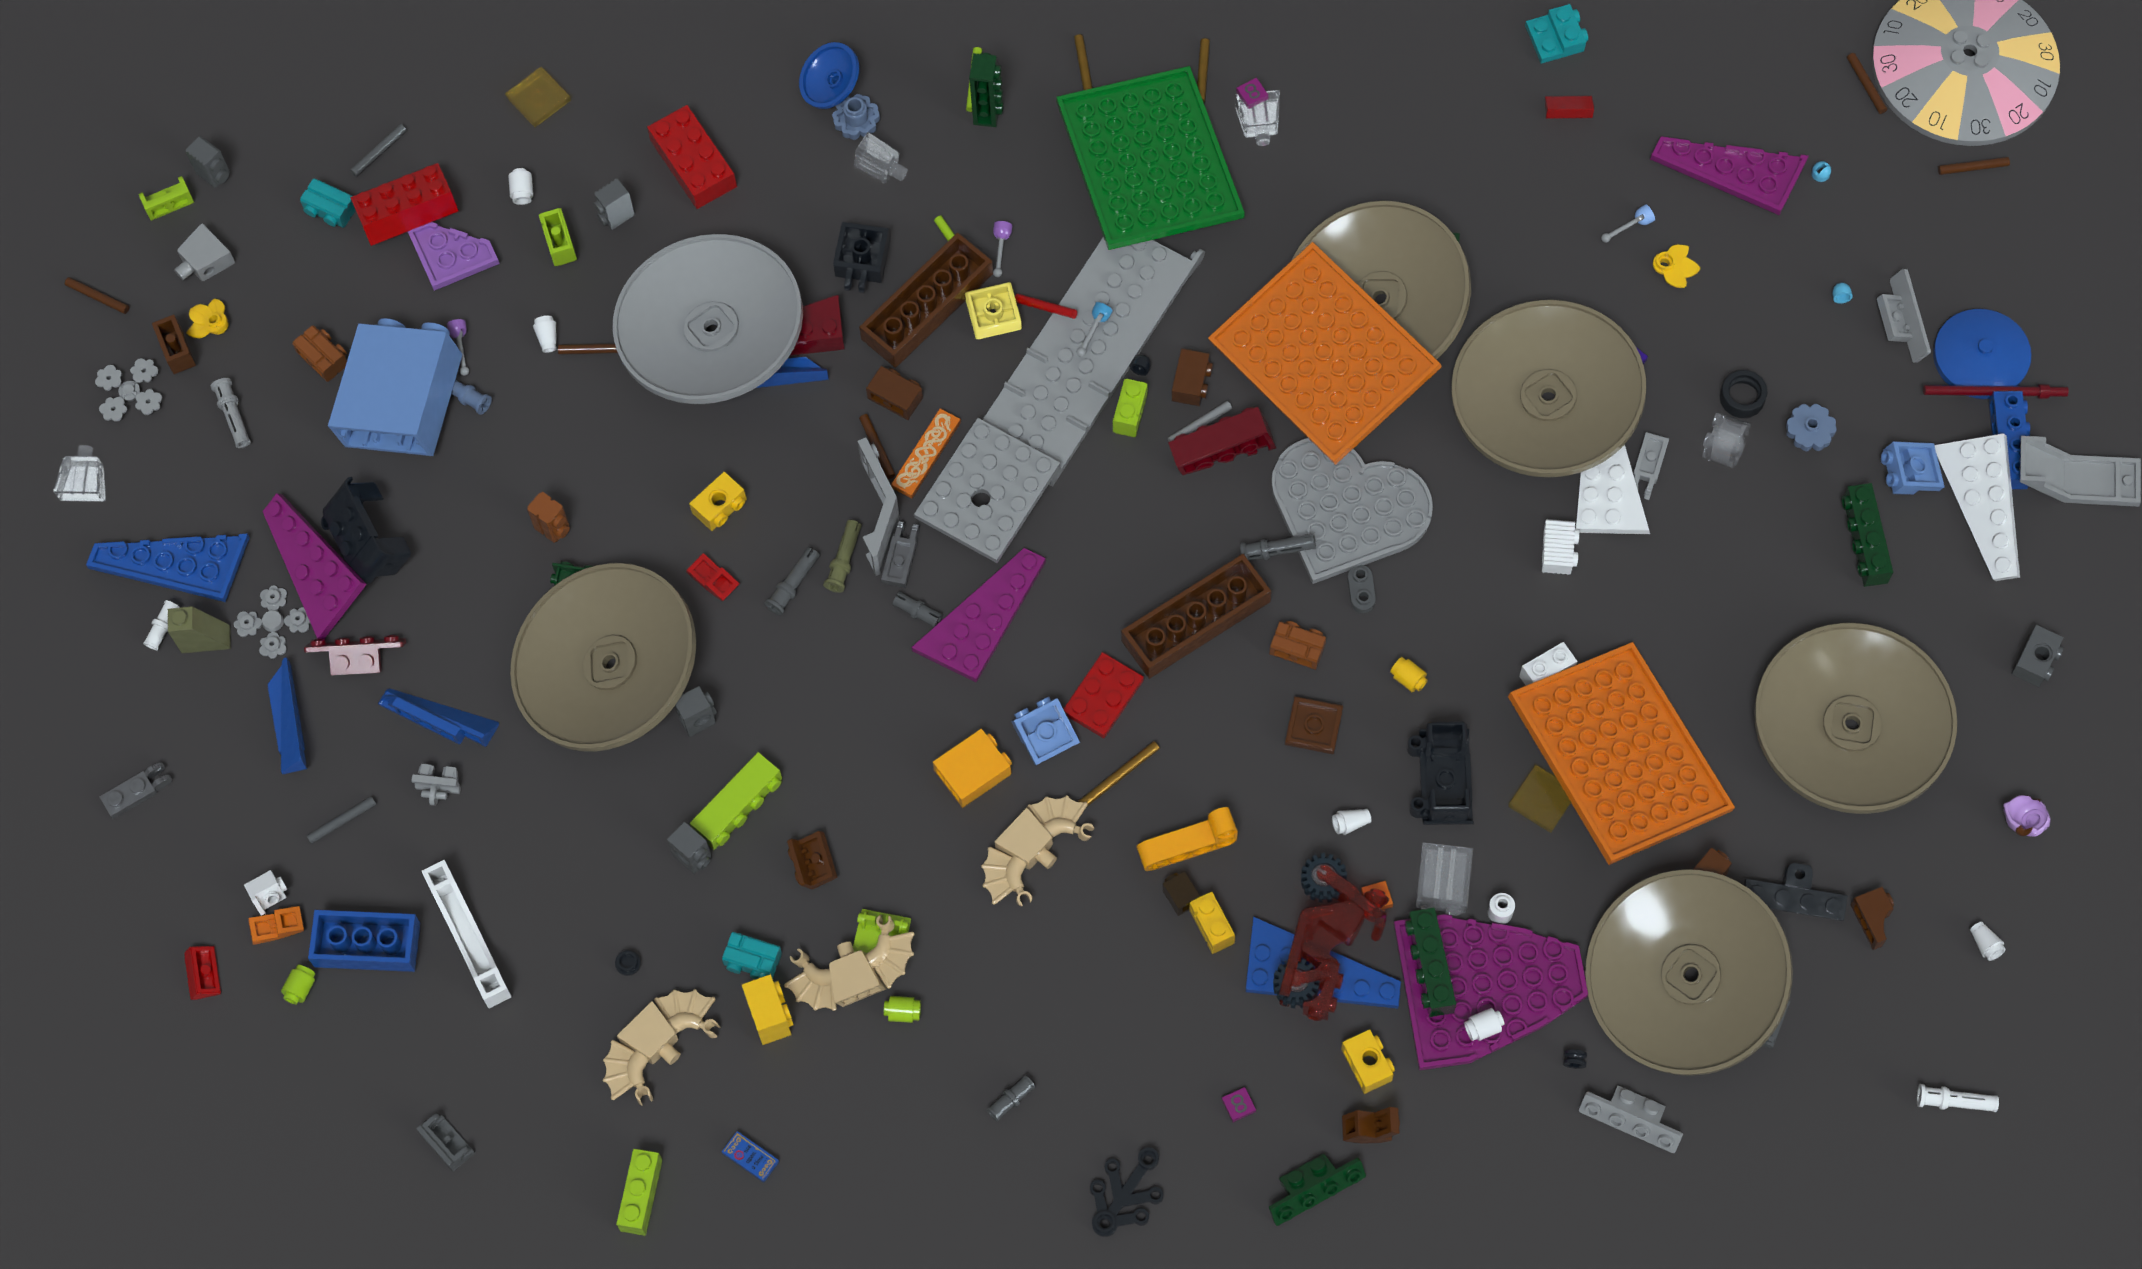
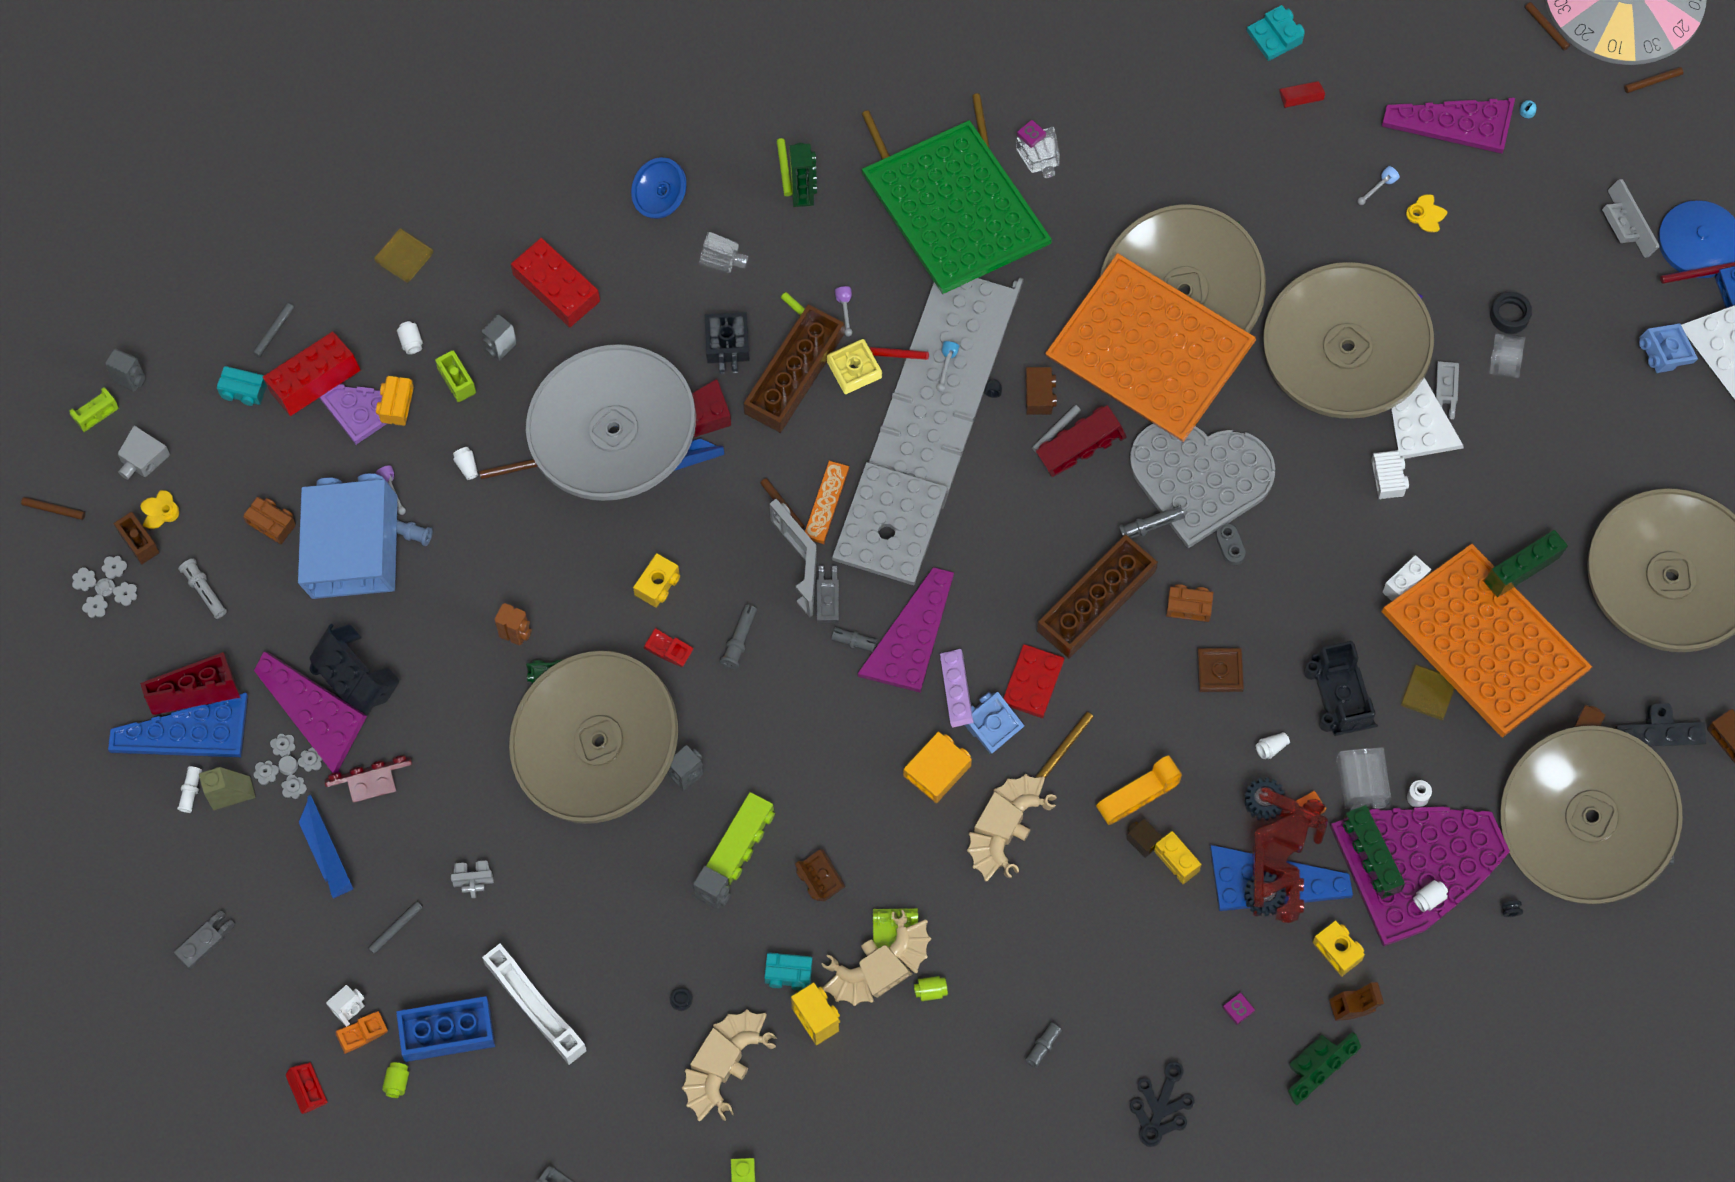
camera: 15 degrees left, 0 degrees up
clear torso [53,445,105,501] -> none
blue wedge [378,689,499,747] -> none
blue tile [722,1131,779,1183] -> none
olive pin [823,520,862,593] -> none
sand blue plant [832,94,880,140] -> none
reddish brown brick [866,366,923,420] -> none
lime brick [1113,379,1148,437] -> none
yellow brick [1390,657,1428,692] -> none
light grey bracket [1579,1086,1683,1153] -> none
sand blue plant [1786,404,1837,451] -> none
medium azure hinge [1832,283,1853,304] -> none
dark green brick [1842,483,1893,587] -> none
none -> dark red wedge [140,652,240,715]
none -> light orange brick [376,376,414,426]
none -> lavender plate [940,649,974,728]
none -> dark green brick [1484,530,1568,598]

